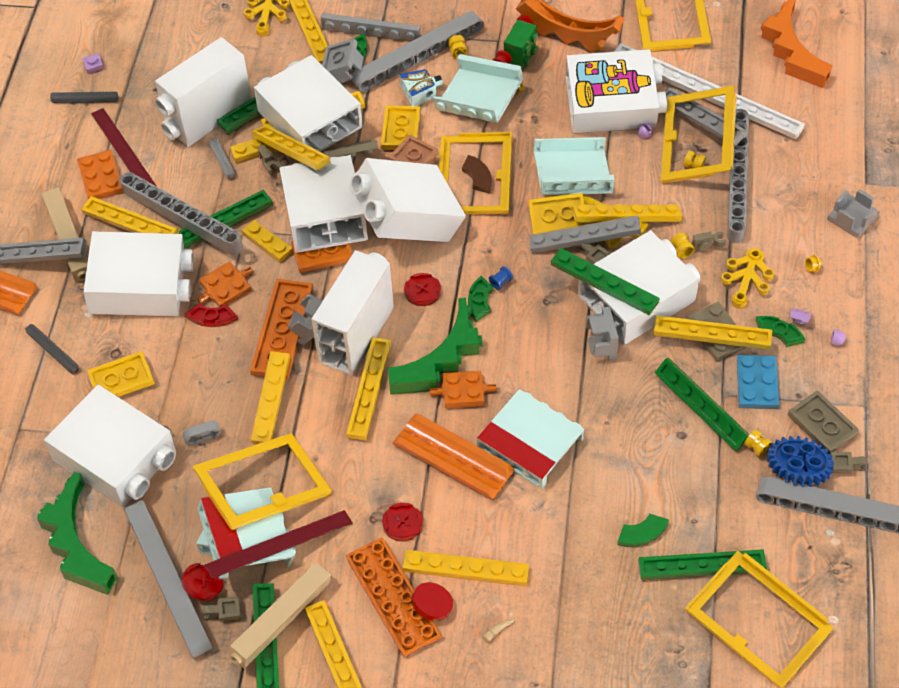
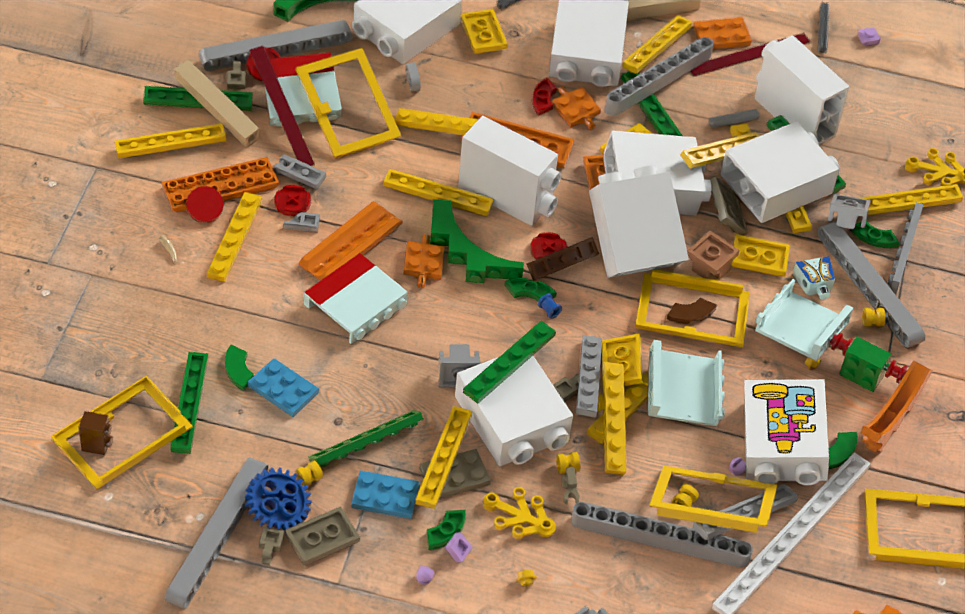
camera: 90 degrees right, 5 degrees down
none -> reddish brown brick [79,411,113,455]
none -> dark azure plate [248,358,319,417]
none -> light grey plate [273,155,326,190]
none -> light grey tile [283,212,320,233]
none -> reddish brown plate [527,237,599,281]

